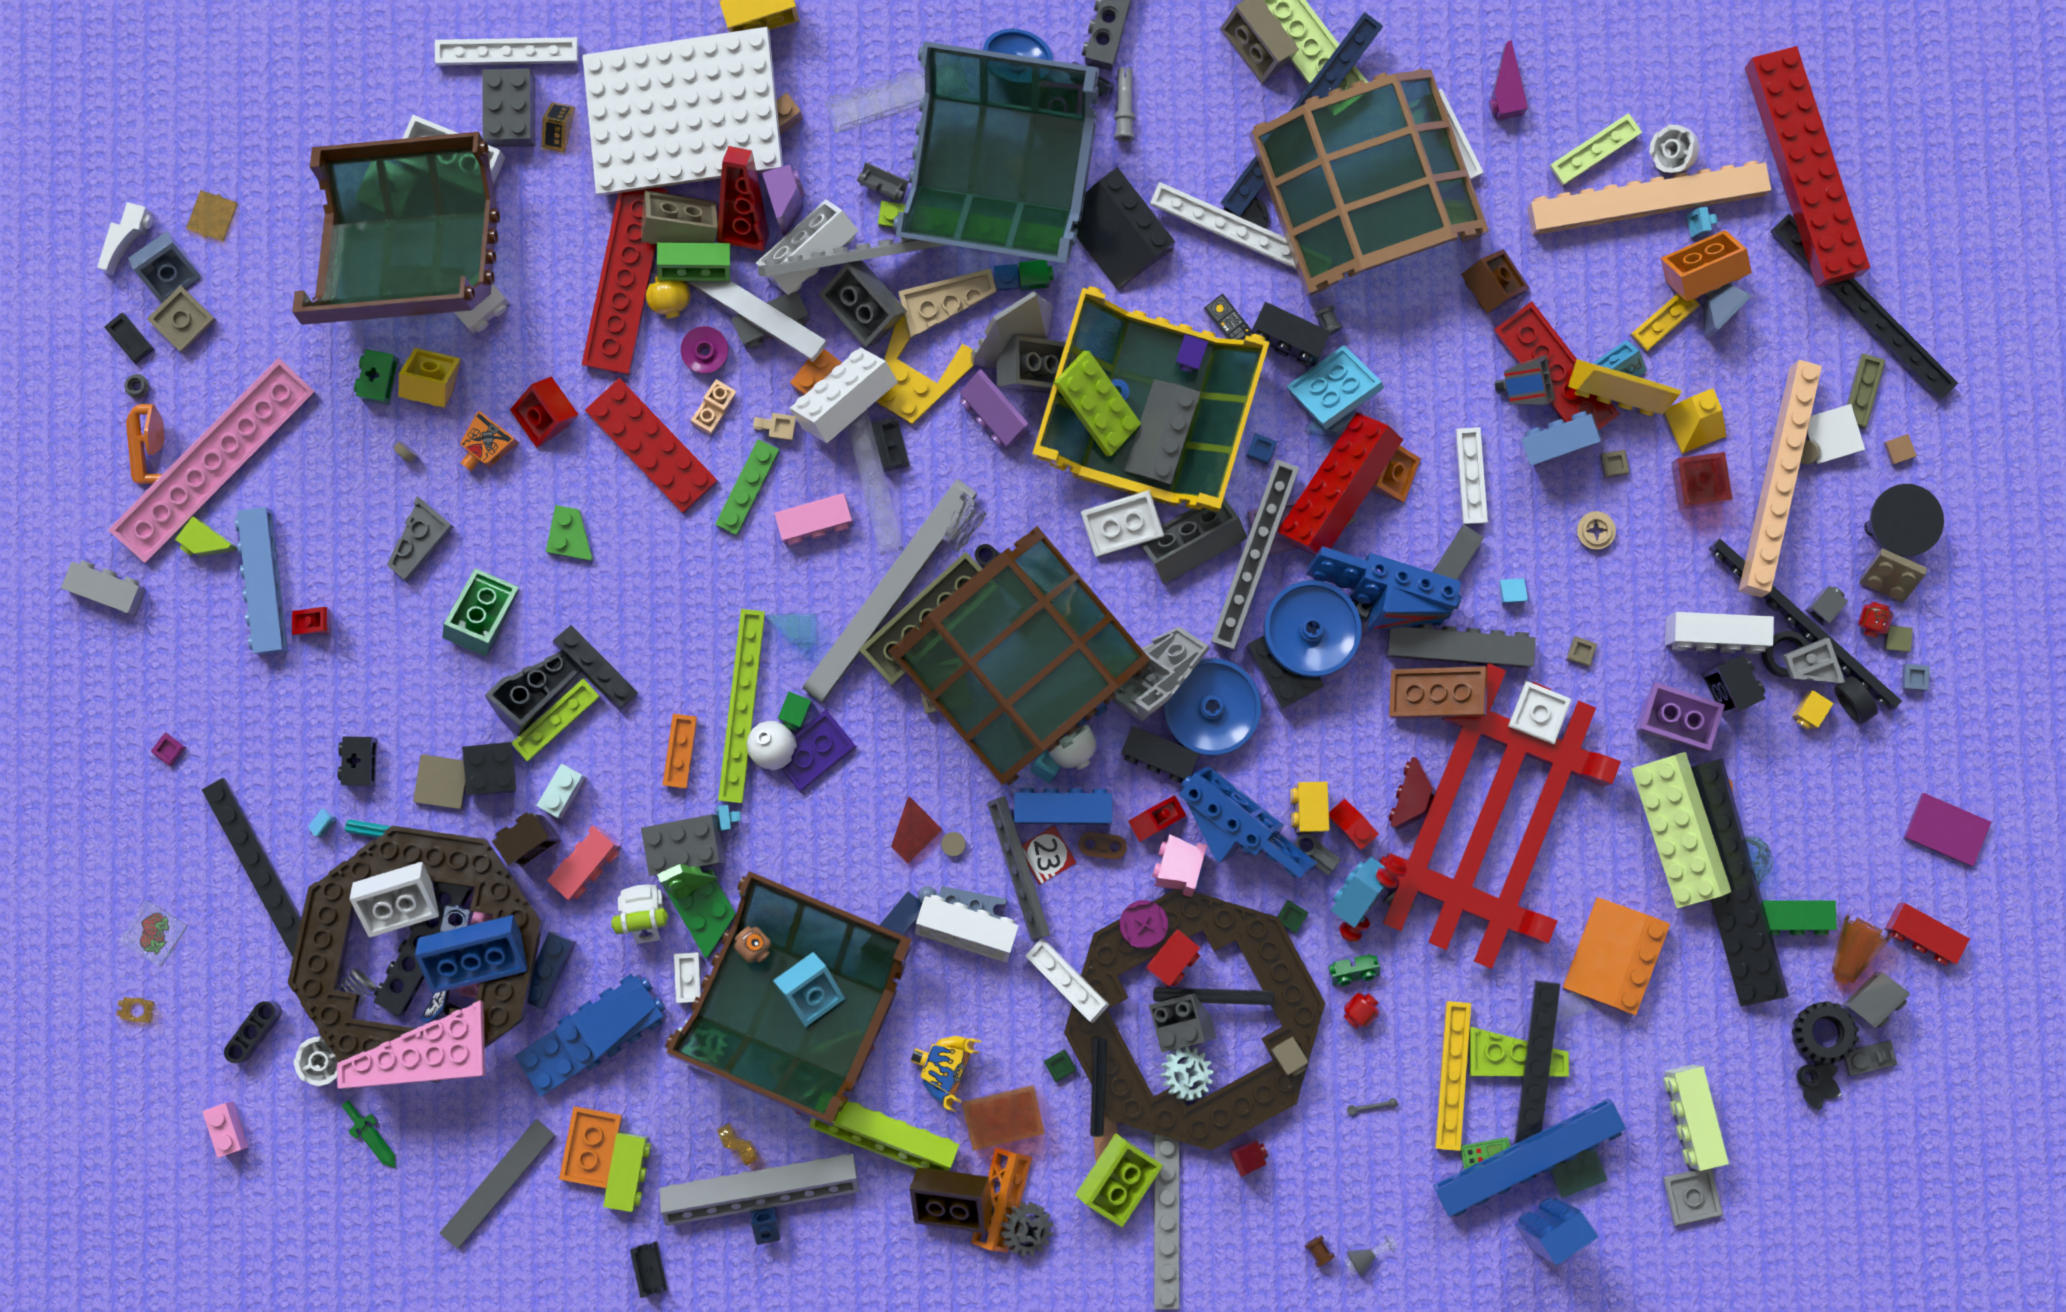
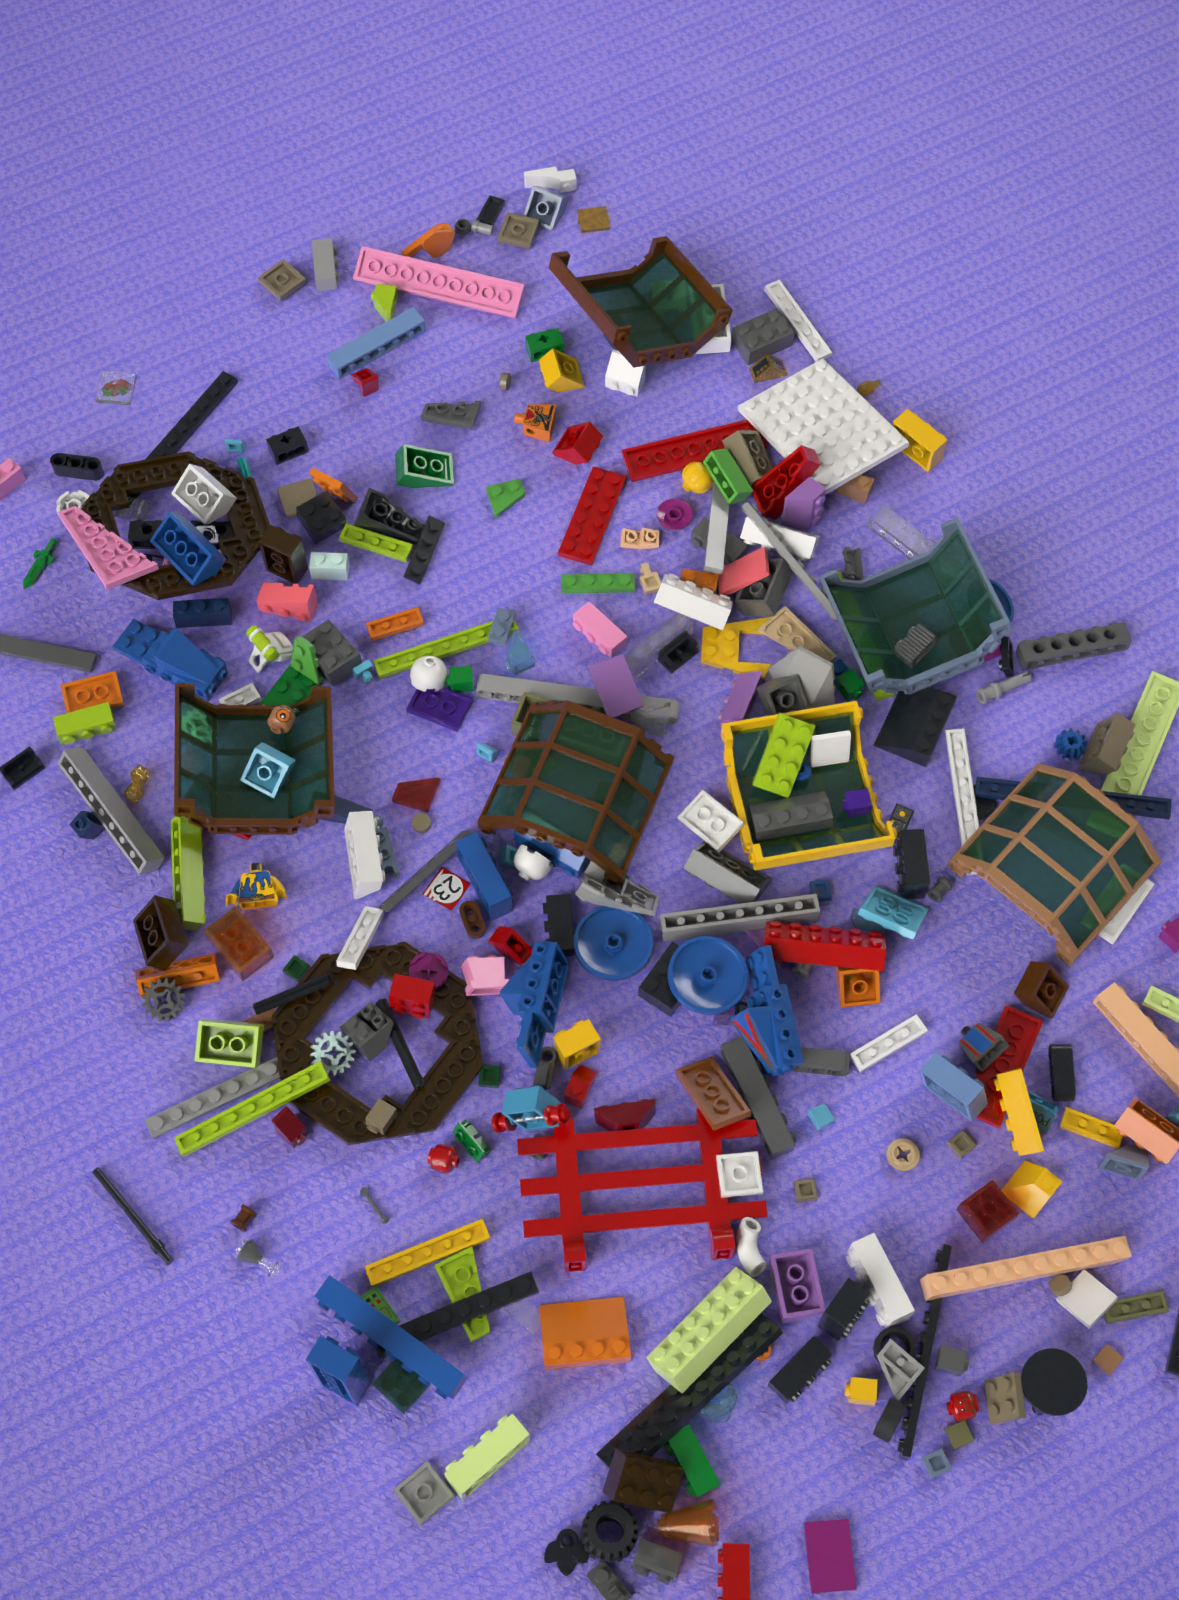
camera: 60 degrees right, 20 degrees down
clear yellow piece [116,997,155,1023] -> none
magenta tile [150,732,186,766] -> none
none -> lime plate [174,1061,331,1157]
none -> dark tan plate [258,259,306,301]
none -> orange plate [309,468,358,504]
none -> light grey pin [471,220,494,236]
none -> medium azure slope [476,743,500,763]
none -> sand blue plate [488,607,516,646]
none -> medium lavender tile [588,654,644,718]
none -> dark brown brick [602,1448,684,1514]
none -> coral tile [718,546,770,596]
none -> white cylinder [736,1217,767,1277]
none -> black brick [767,1336,833,1404]
none -> white tile [810,730,851,767]
none -> clear yellow cylinder [857,379,881,396]
none -> dark grey brick [894,623,938,669]
none -> black beam [1048,1044,1076,1101]
none -> blue gear [1054,728,1088,761]

